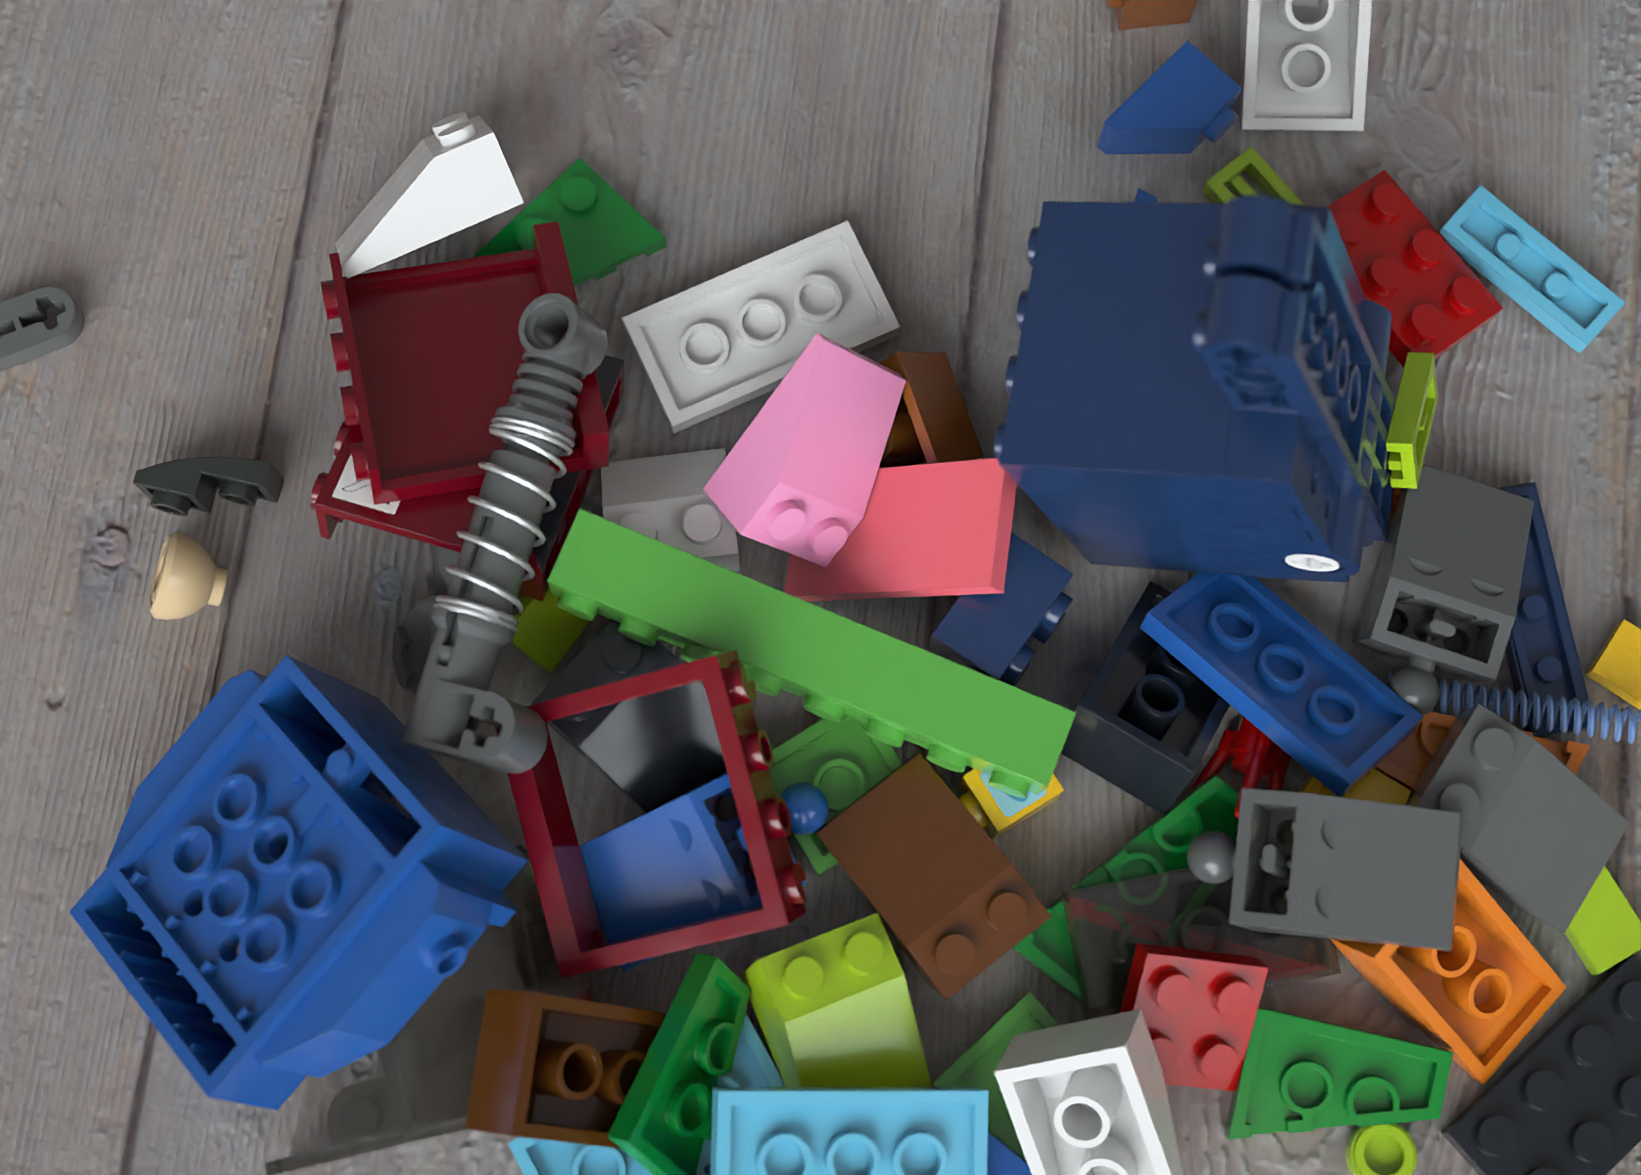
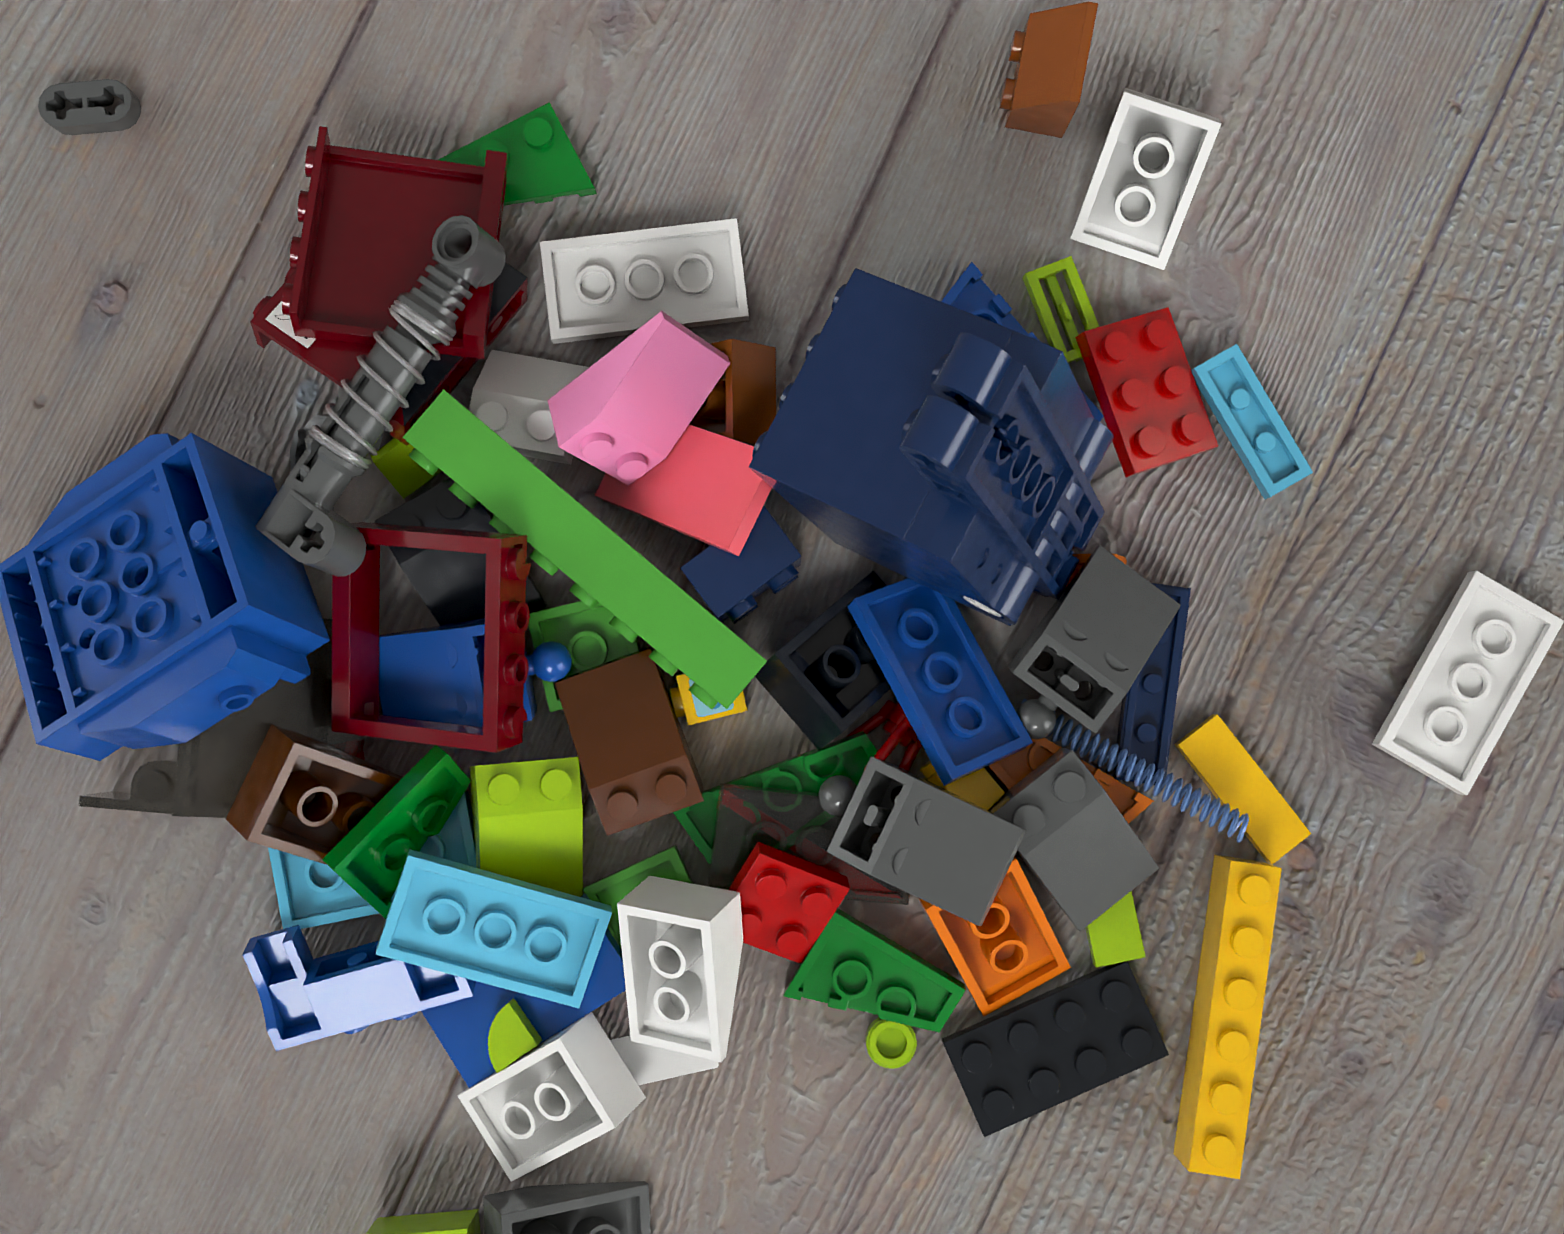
camera: 20 degrees right, 10 degrees up
pearl dark grey slope [133,457,284,516] -> none
tan brick [149,531,228,620] -> none
white slope [335,112,524,279] -> none
blue slope [1097,40,1242,154] -> none
lime tile [1386,352,1438,489] -> none

